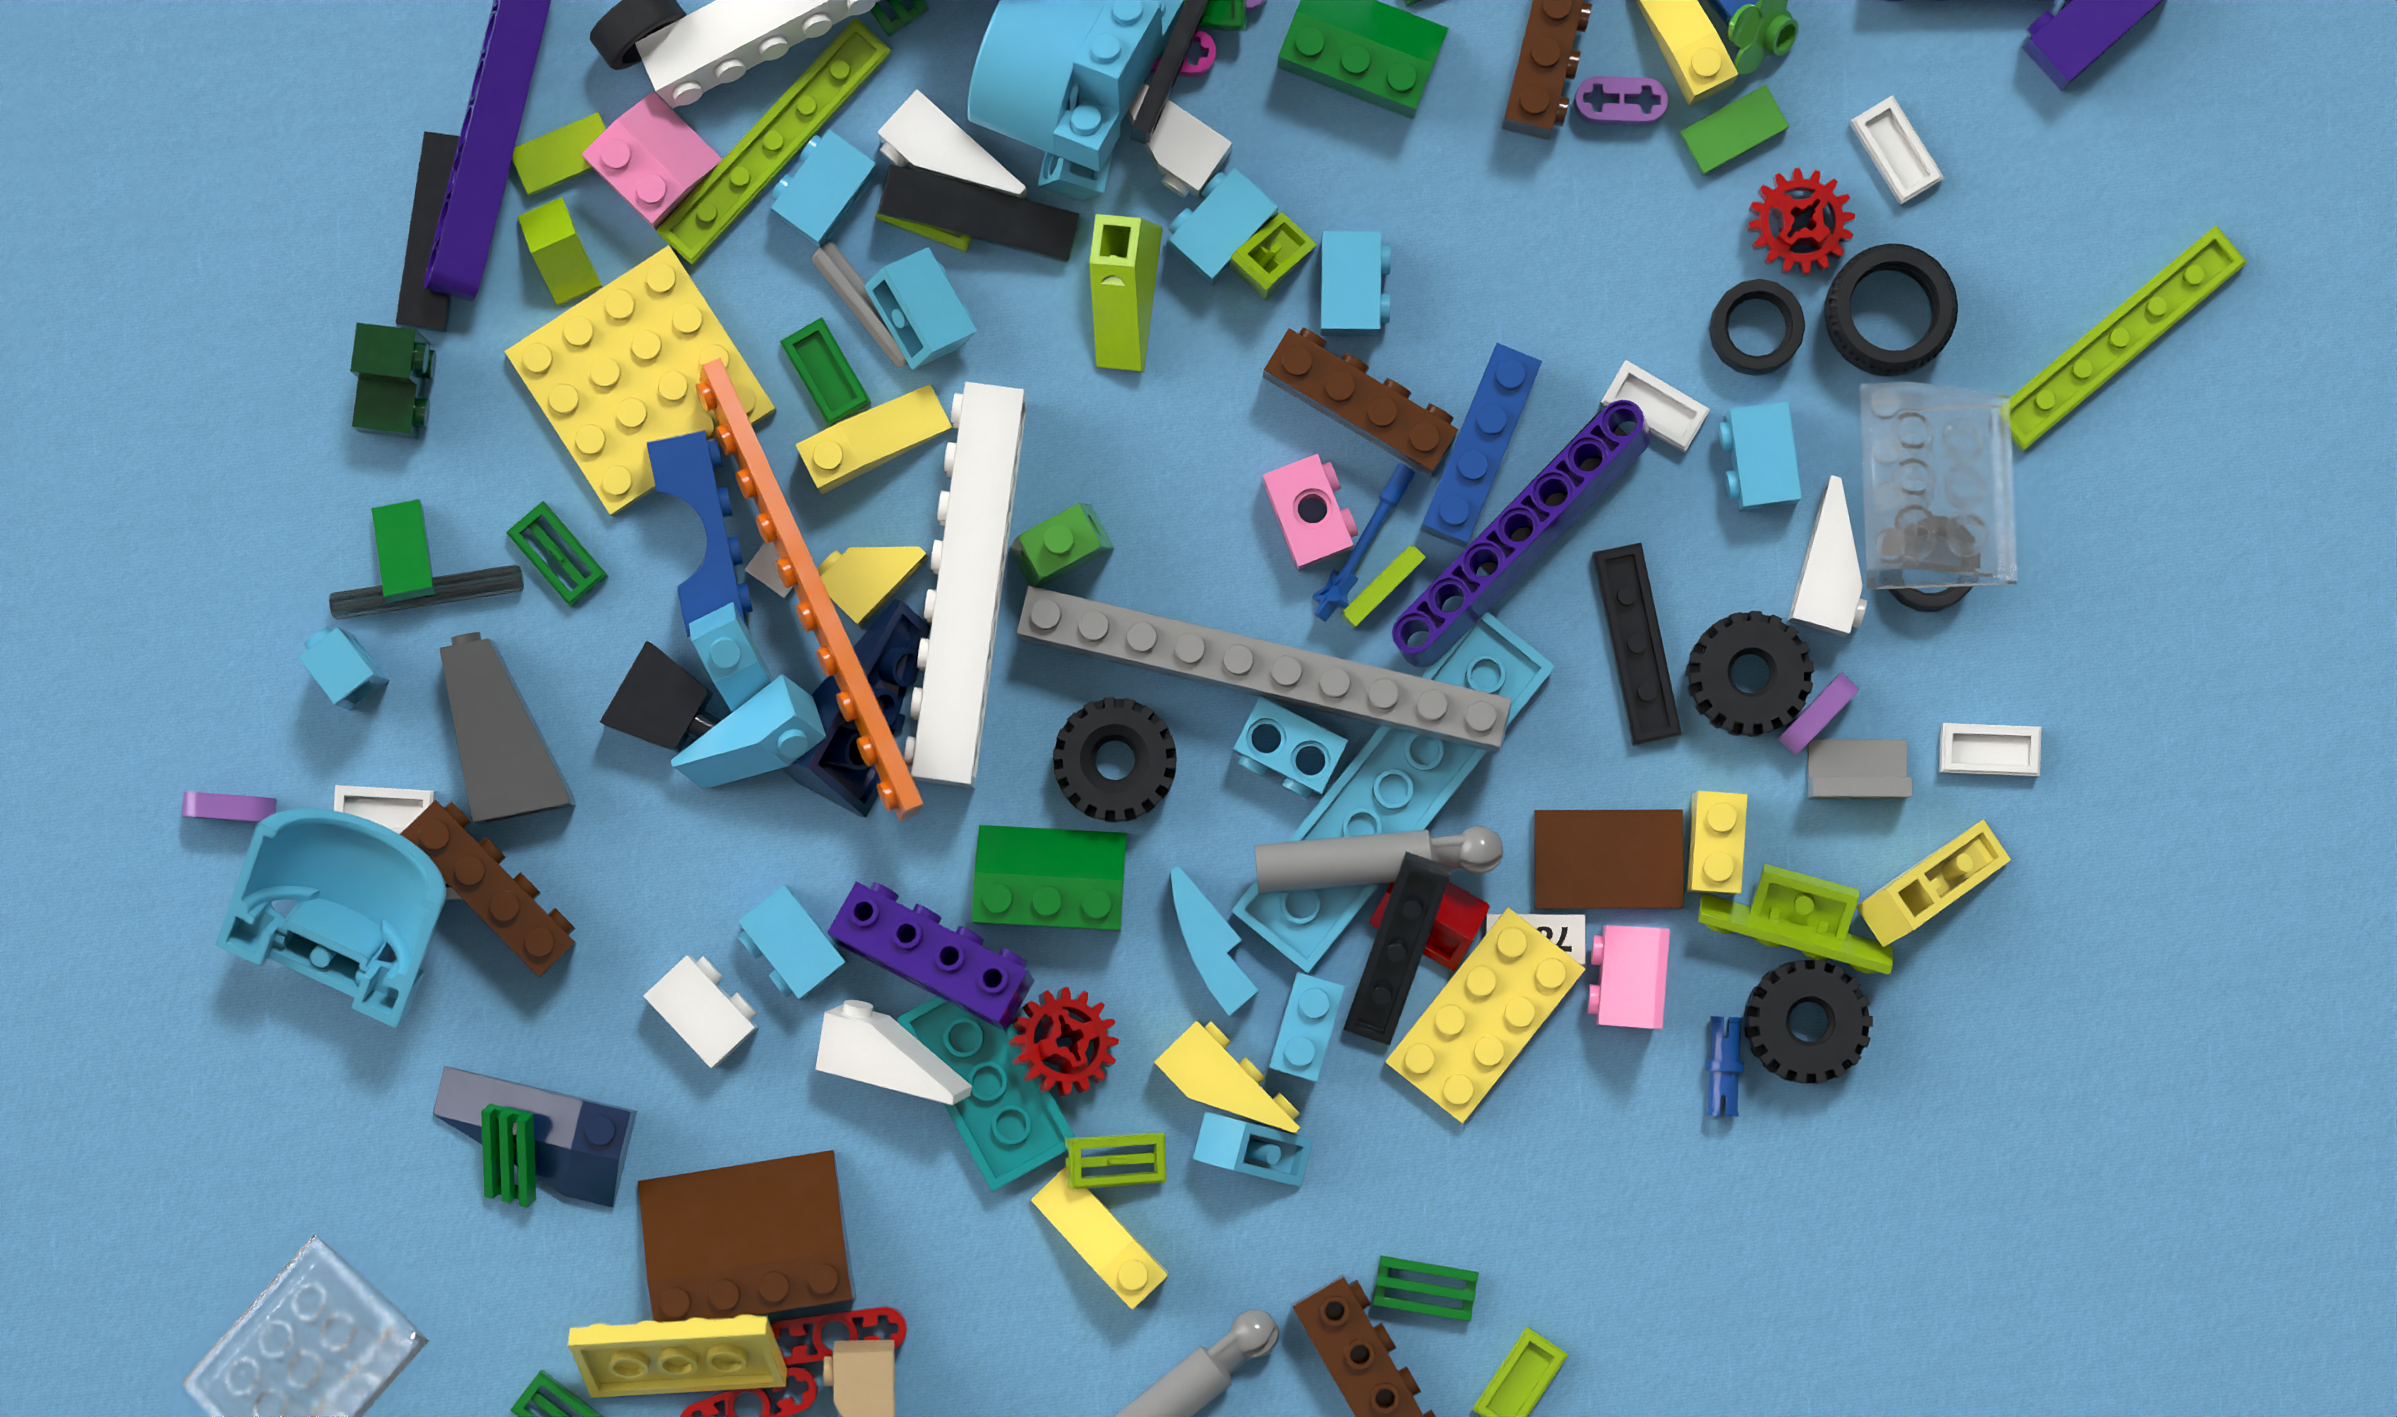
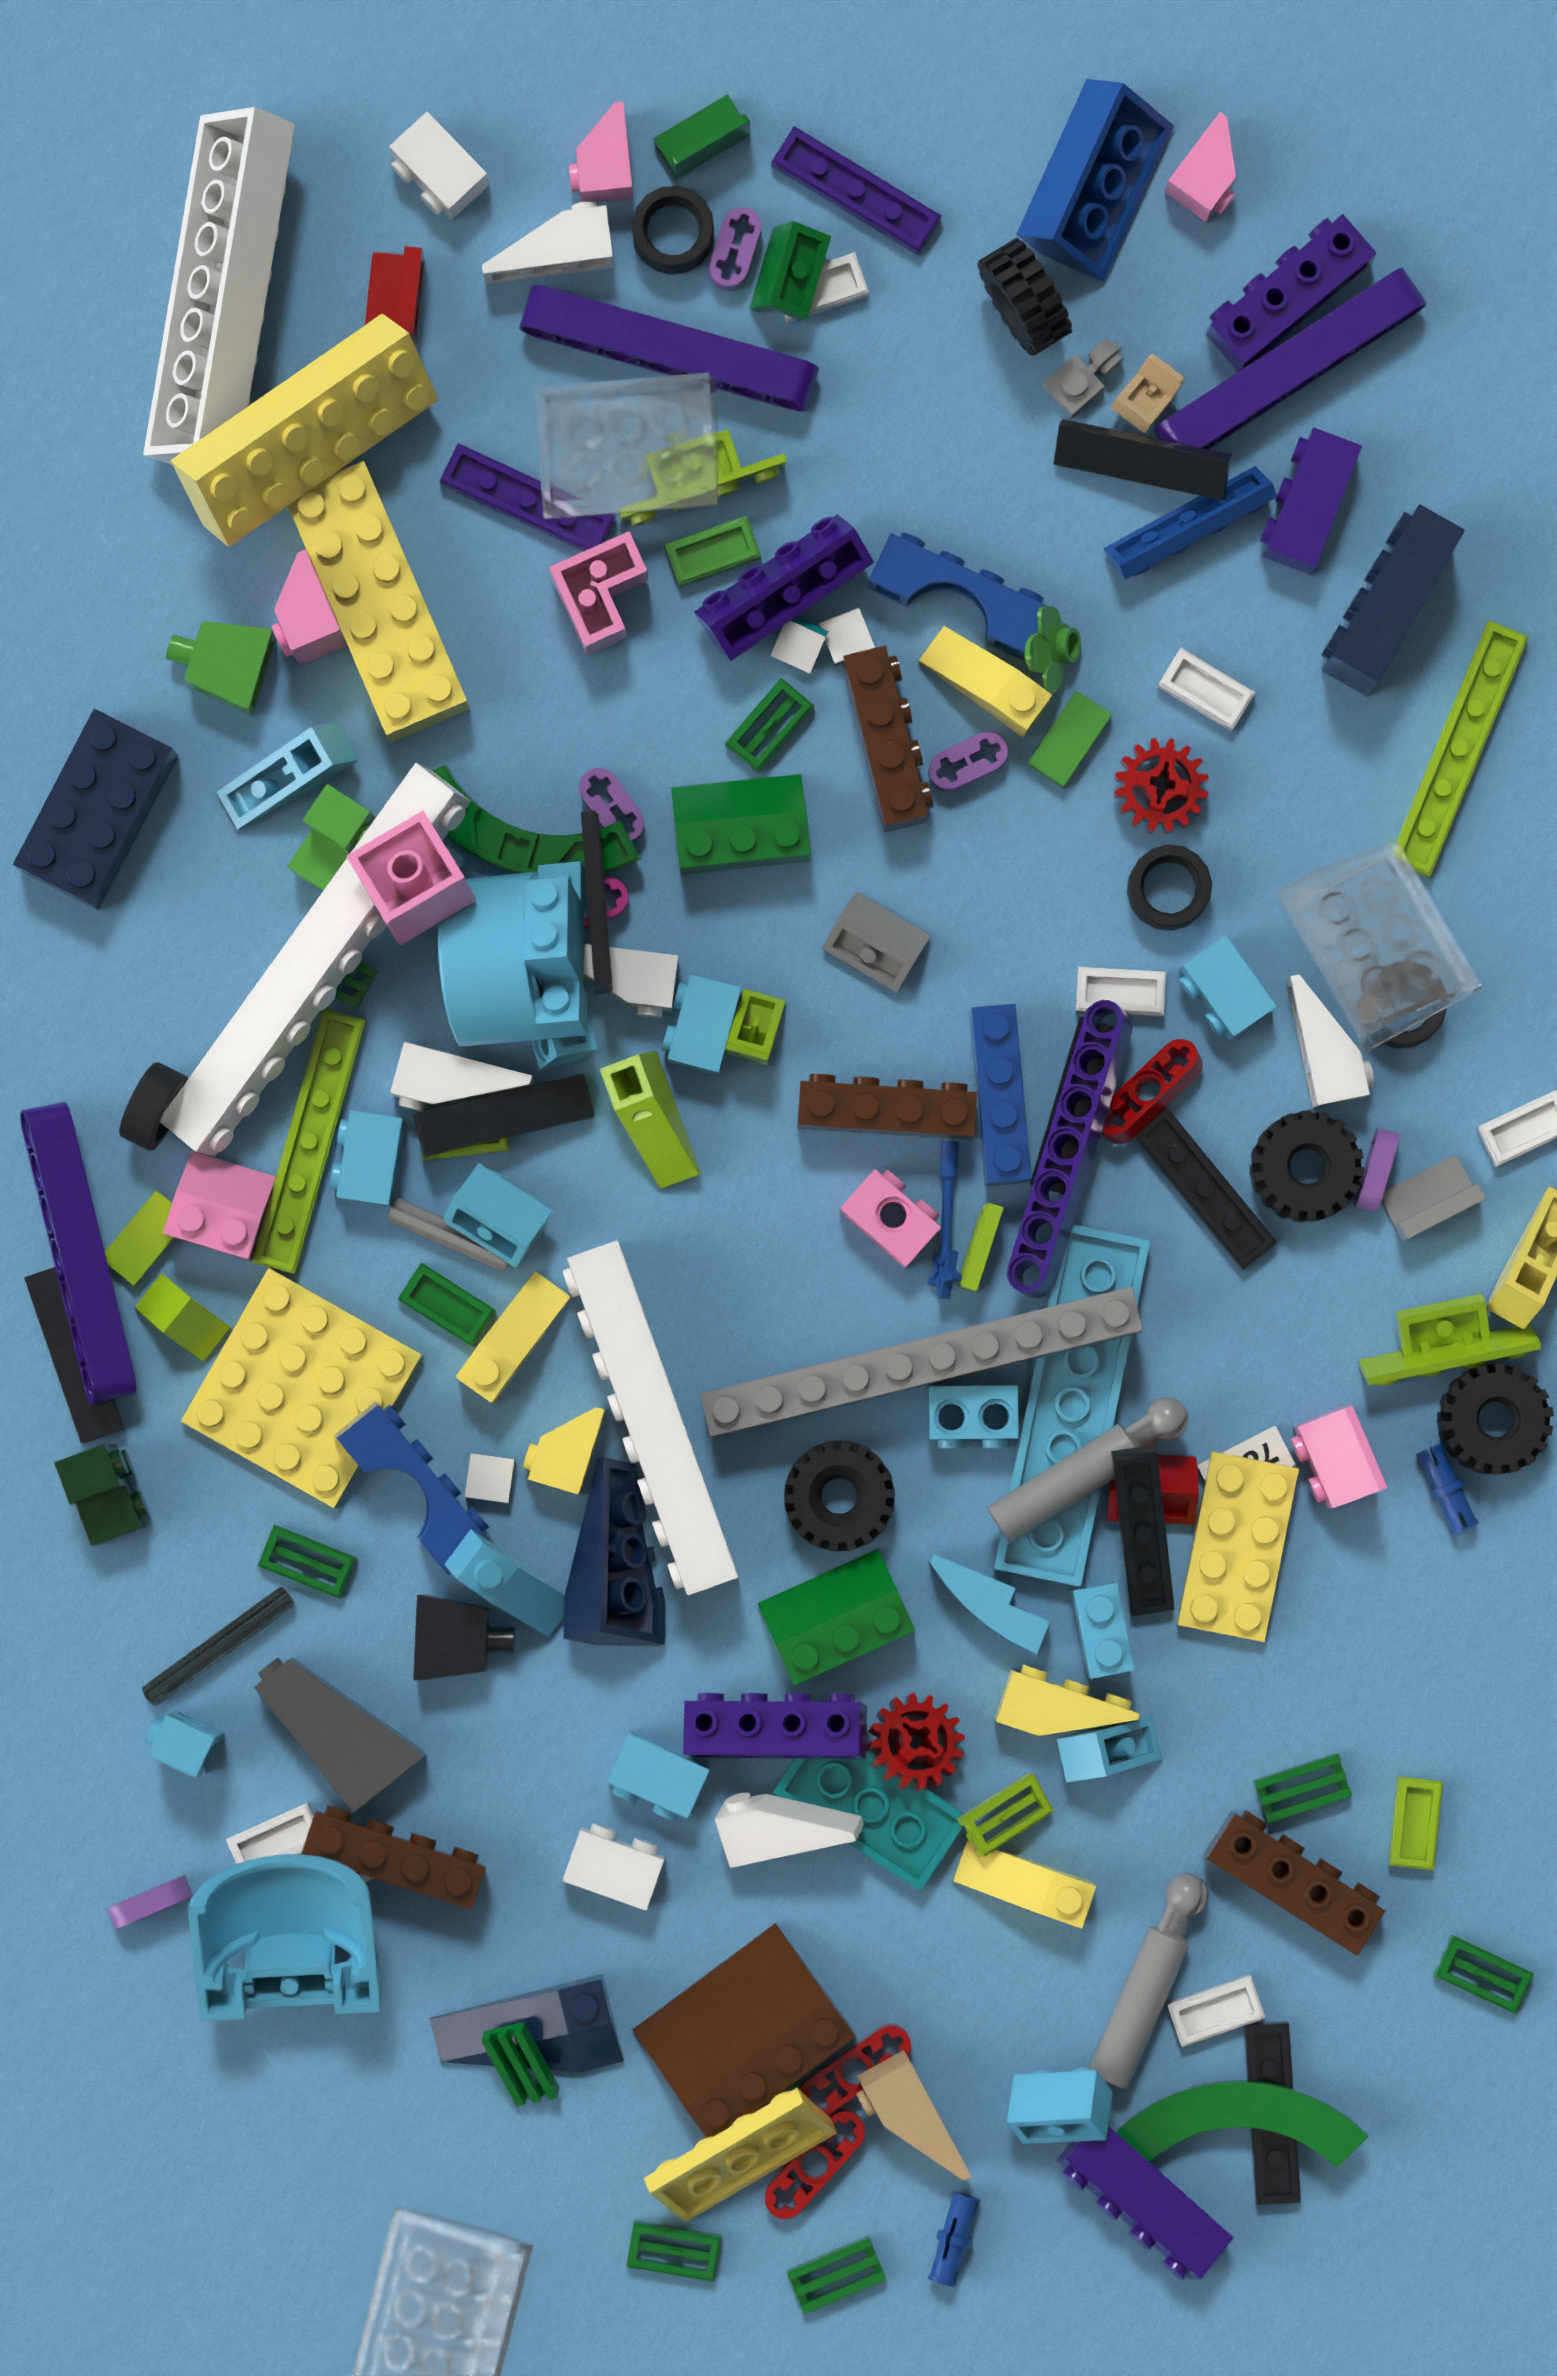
camera: 35 degrees left, 0 degrees up
green tile [371,499,436,603] -> none
medium azure slope [671,674,826,789] -> none
orange plate [696,358,923,822] -> none
bright green torso [1009,503,1114,588] -> none
medium azure brick [1320,231,1391,336] -> none
reddish brown tile [1534,809,1684,909] -> none
light yellow brick [1686,791,1748,895] -> none
black tyre [1824,243,1958,376] -> none
none -> light grey panel [822,893,930,993]
none -> red beam [1102,1039,1203,1144]
none -> dark blue brick [1321,504,1465,696]

